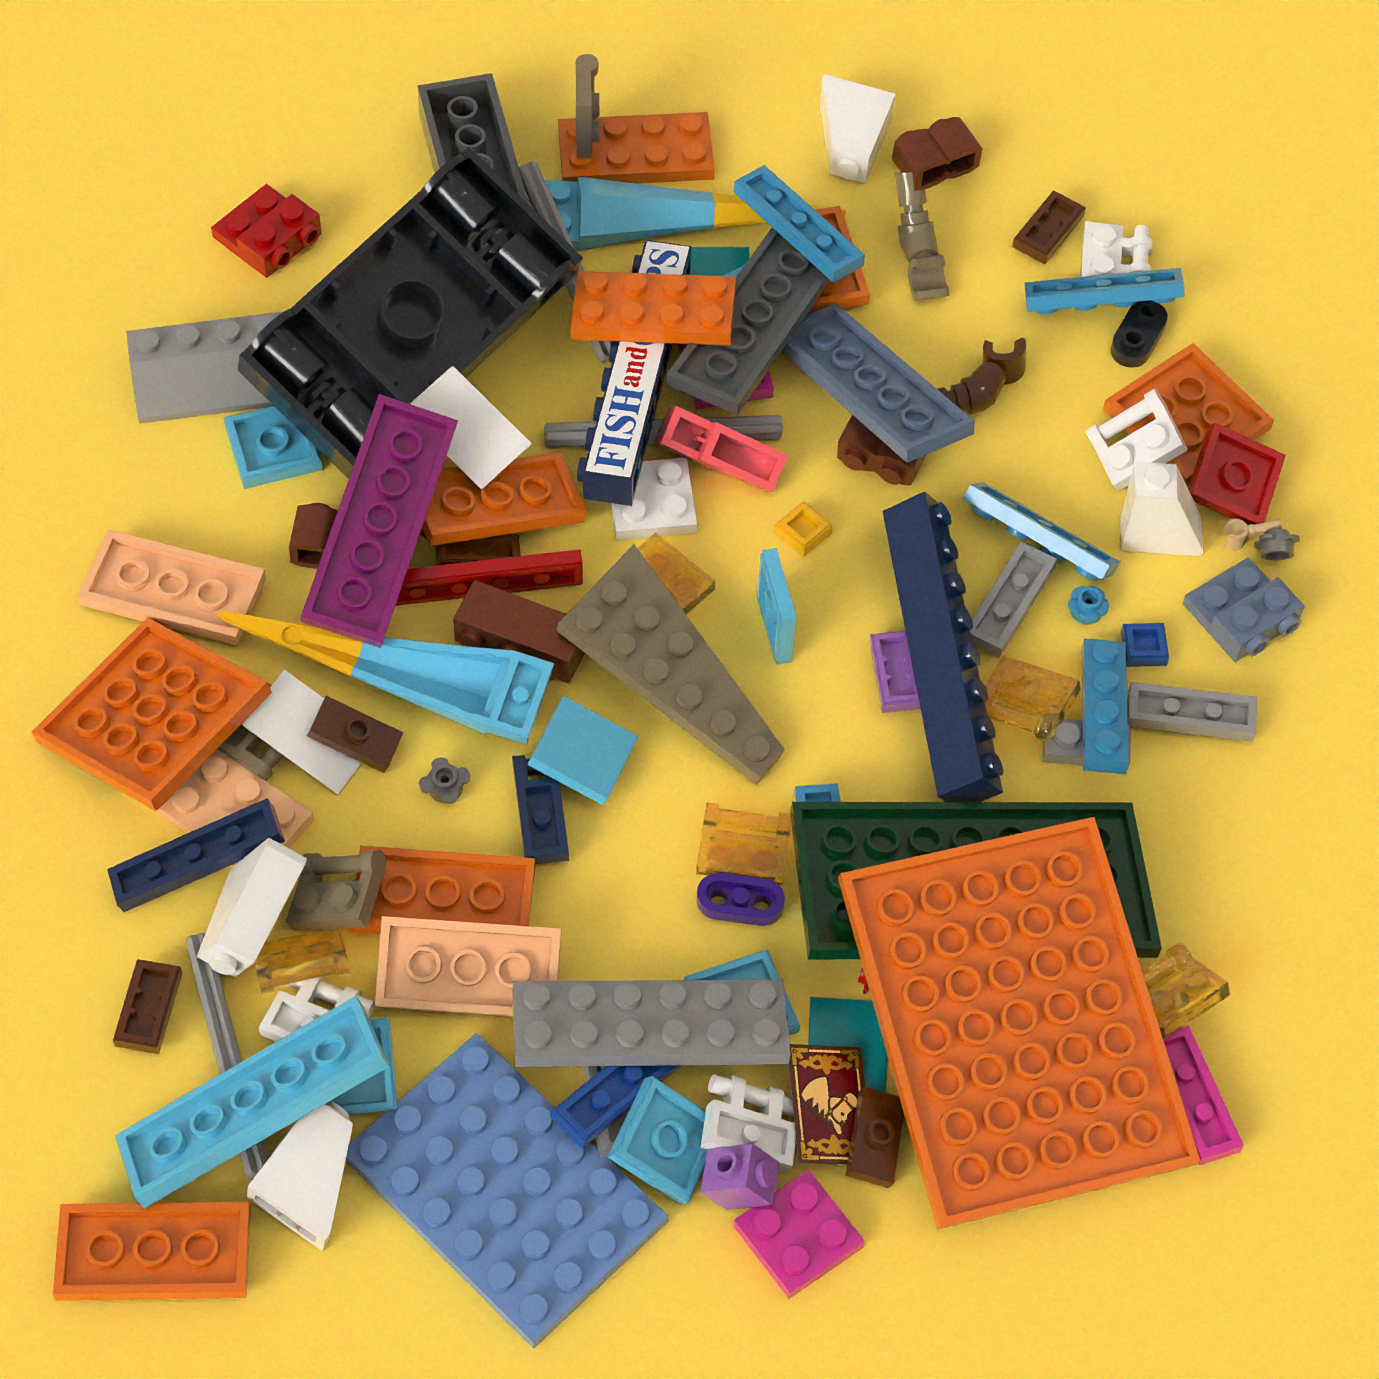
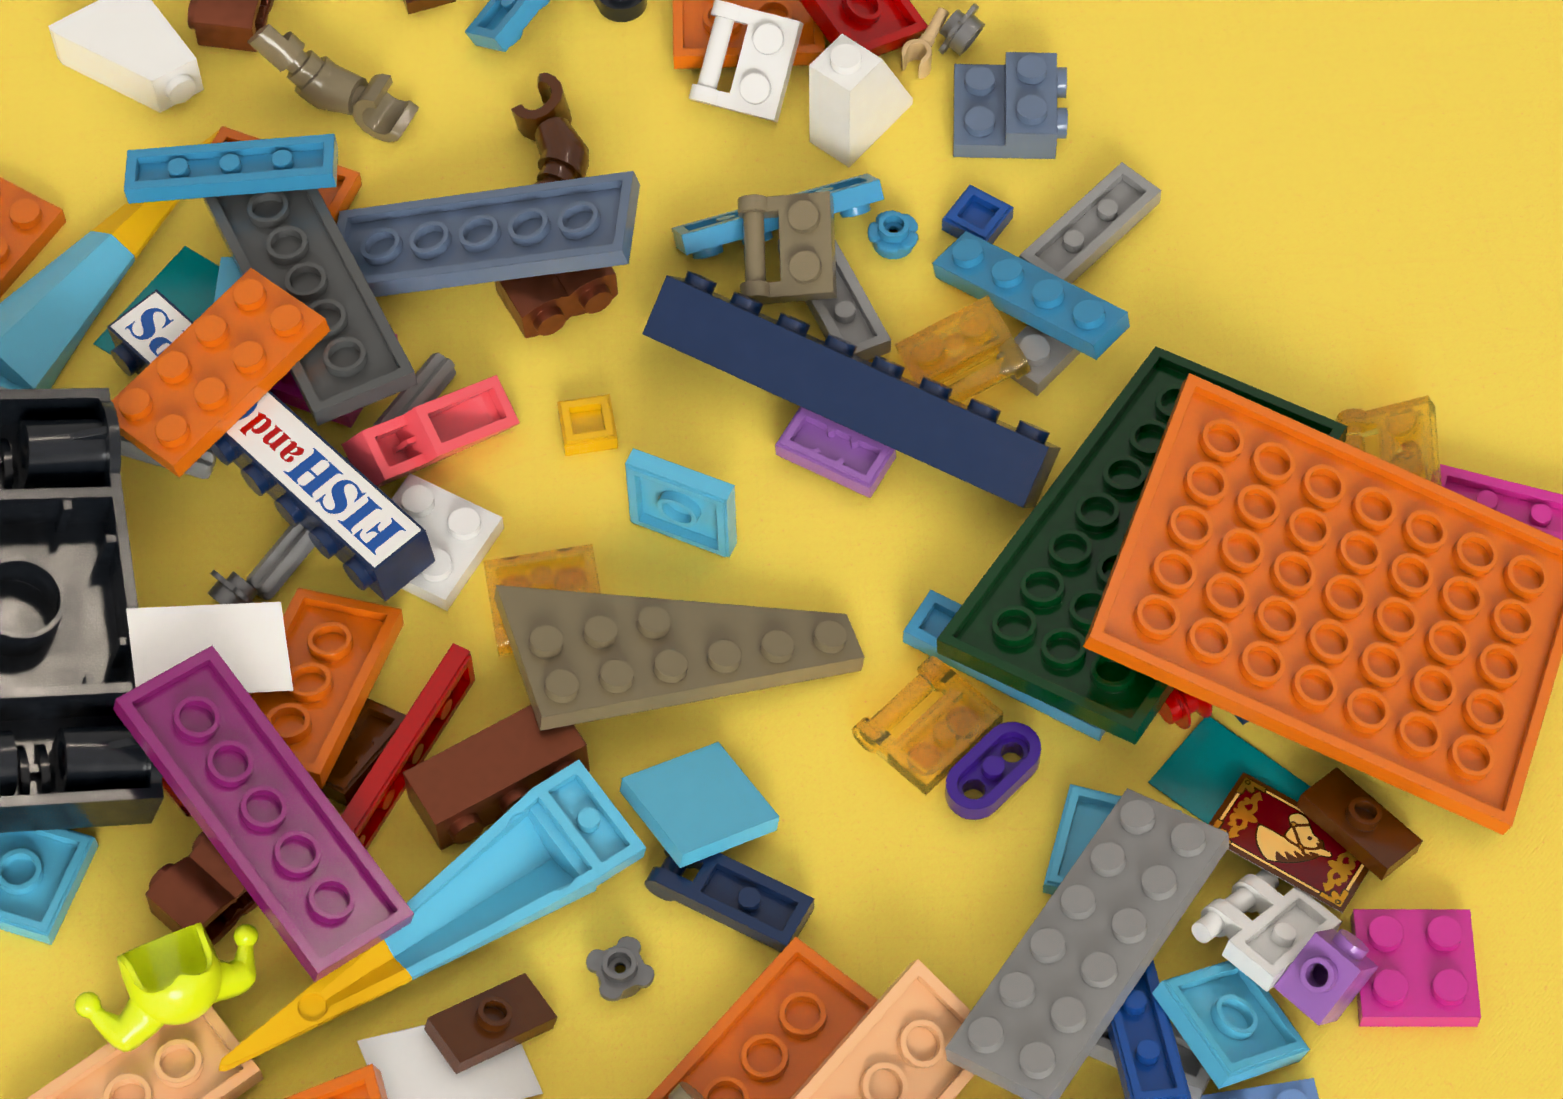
camera: 50 degrees left, 0 degrees up
none -> neon yellow piece [74,922,258,1052]
none -> flat silver plate [208,570,259,604]
none -> dark tan plate [738,191,837,304]

